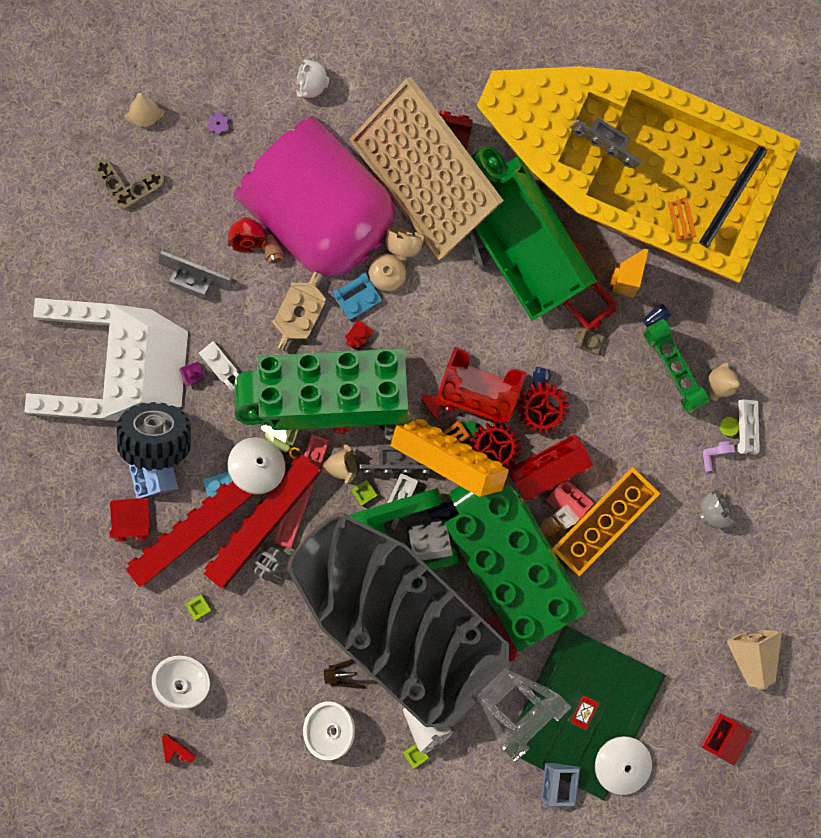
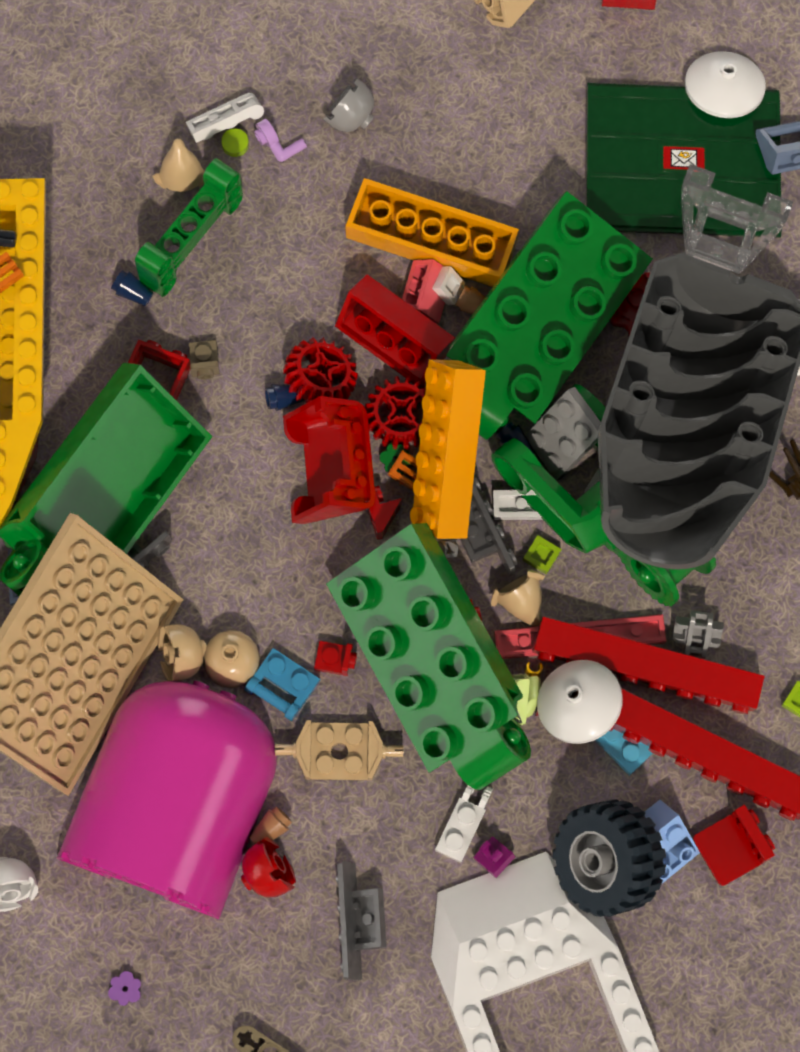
camera: 120 degrees left, 10 degrees down
light orange slope [609,249,648,298] -> none

